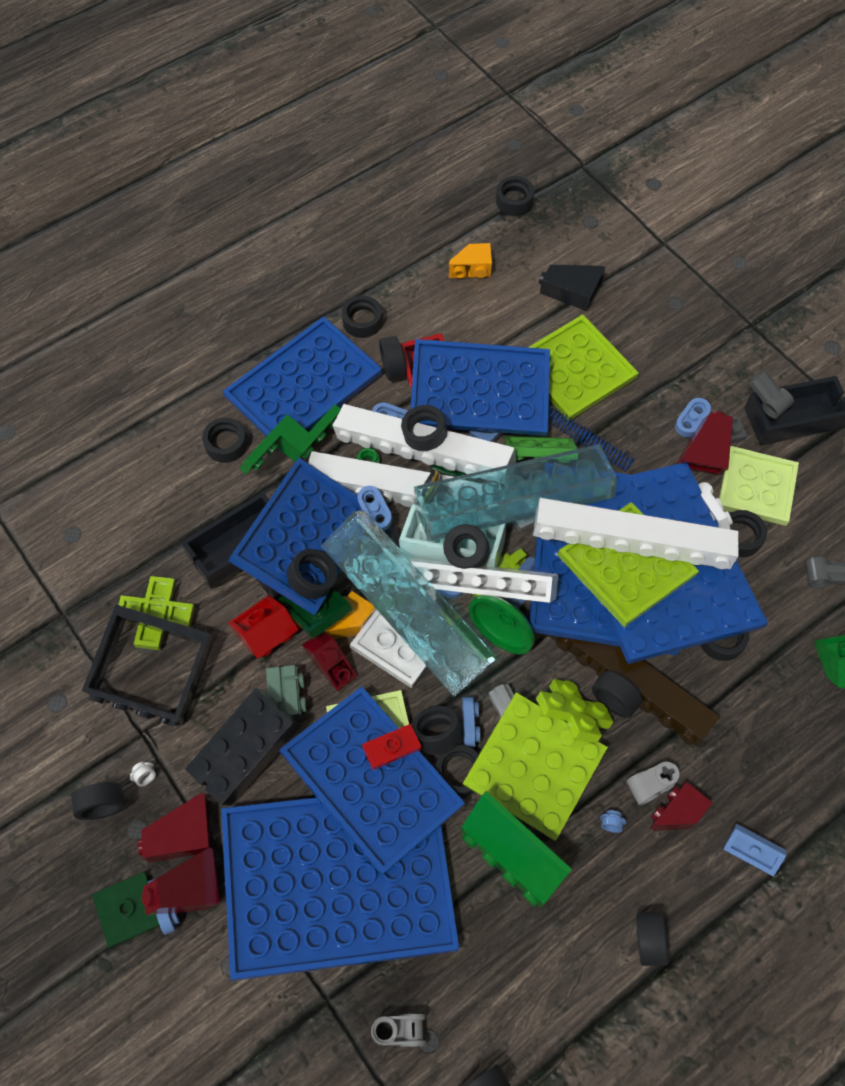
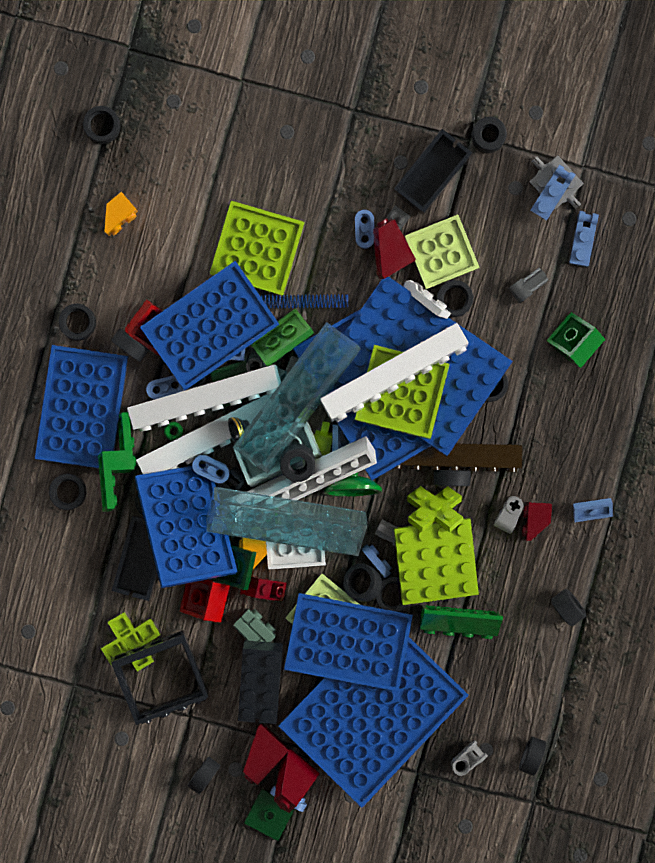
camera: 35 degrees left, 25 degrees up
white plate [130,762,156,786] -> none
black tyre [287,549,338,599] -> none
red plate [362,724,422,770] -> none
black tyre [401,405,447,451] -> none
black slope [538,265,606,311] -> none
medium blue plate [600,810,627,833] -> none
dark grey piece [749,370,794,419] -> none

